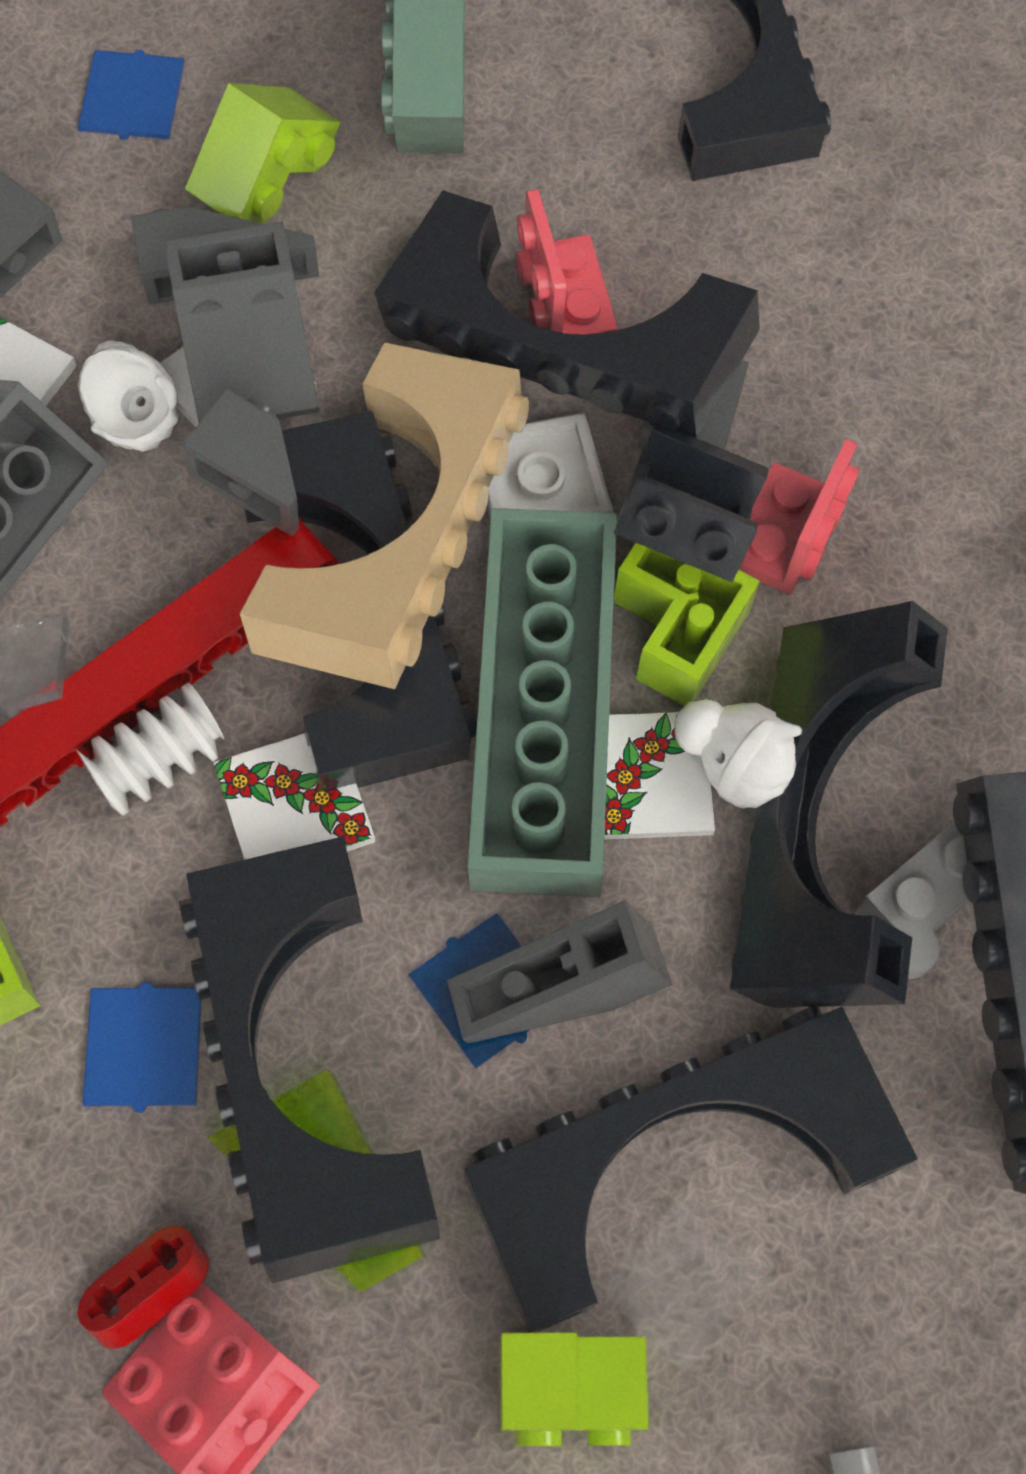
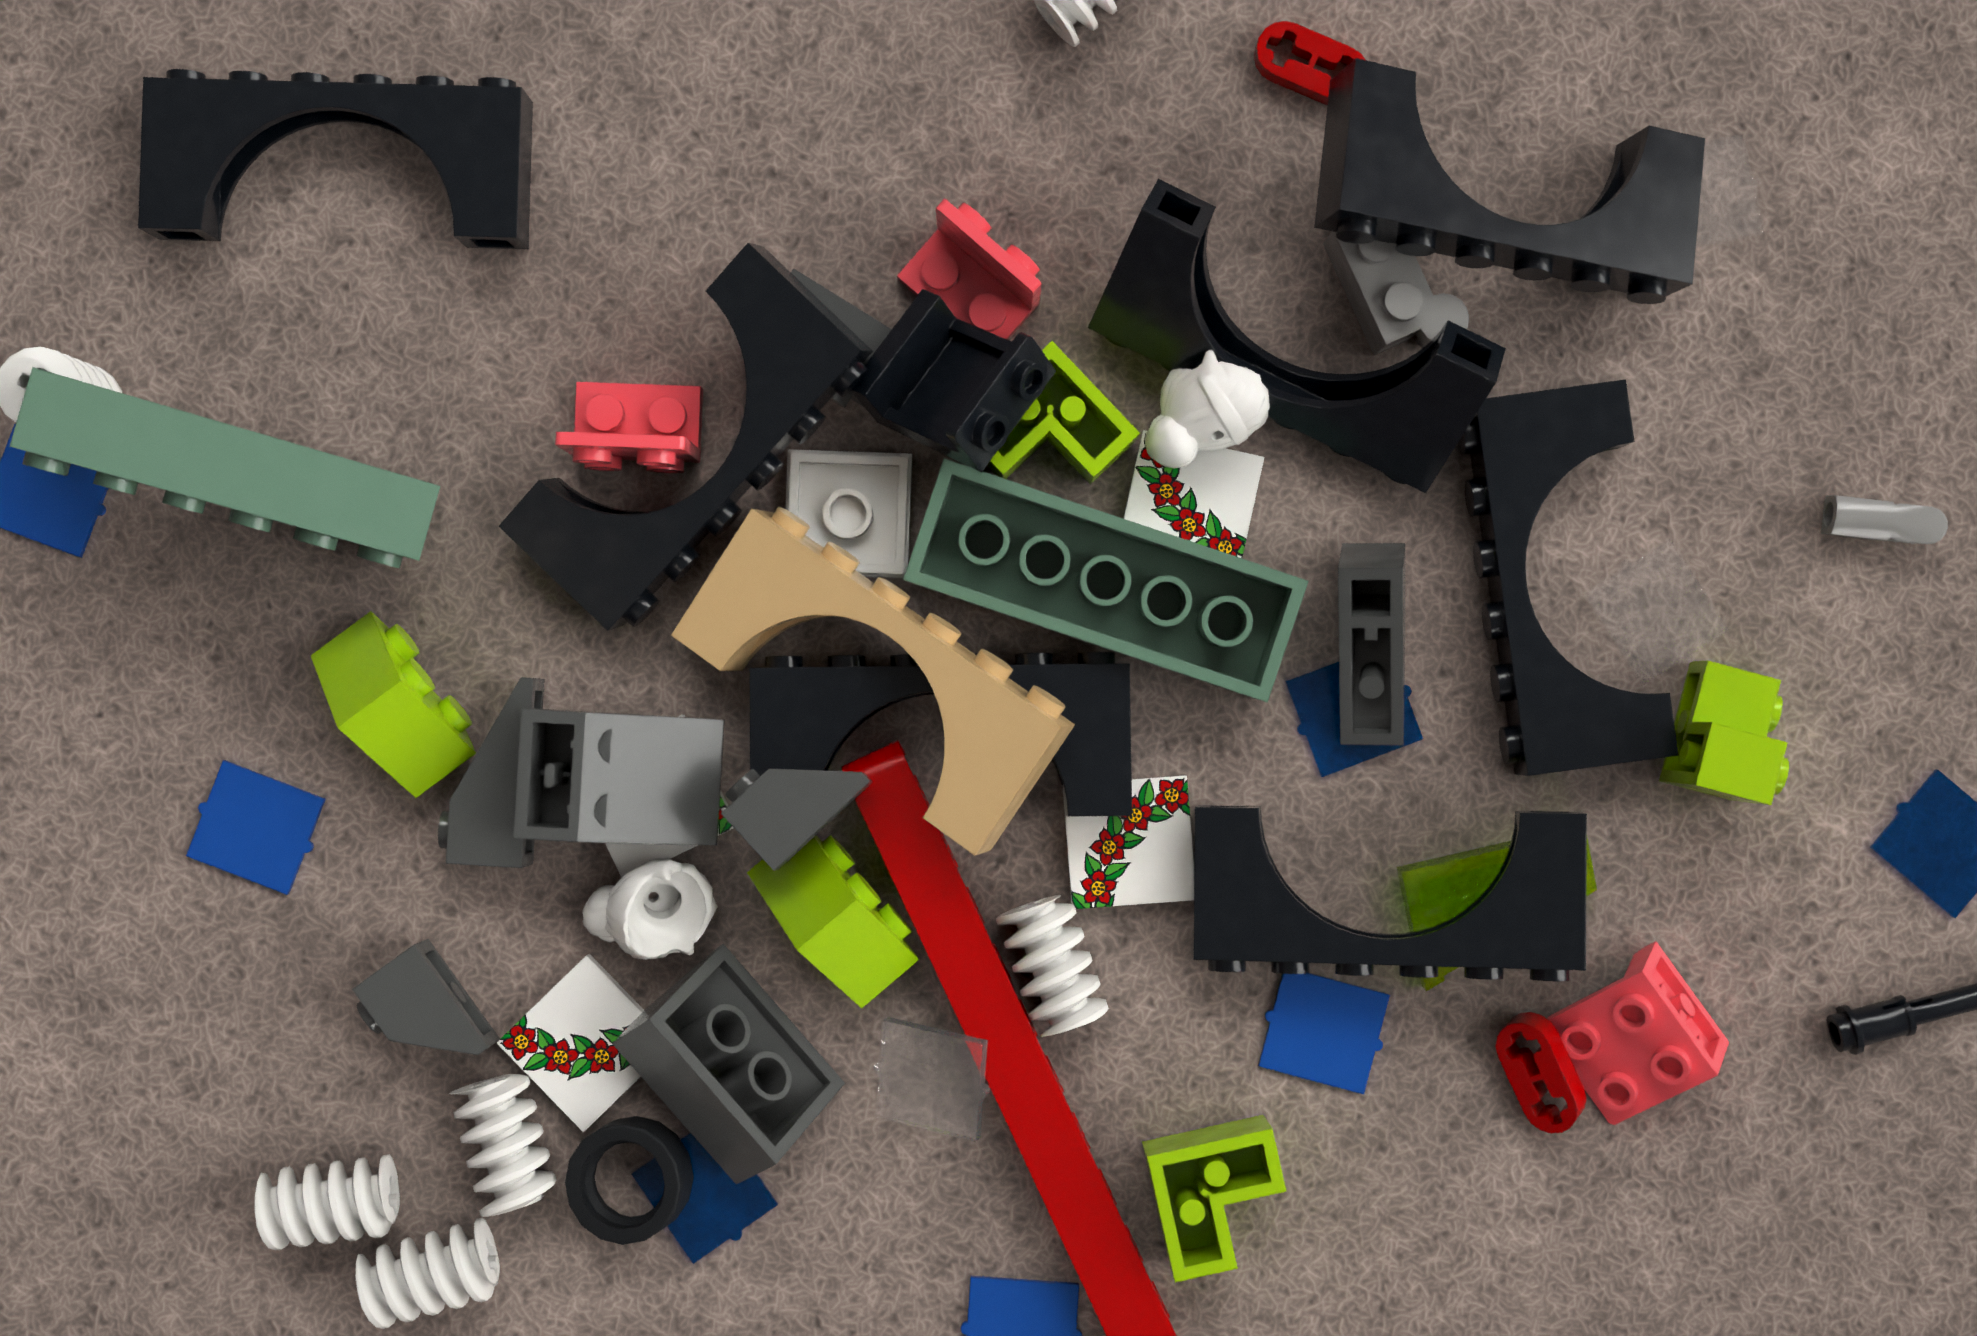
camera: 70 degrees left, 20 degrees up
none -> lime brick [747,835,919,1008]

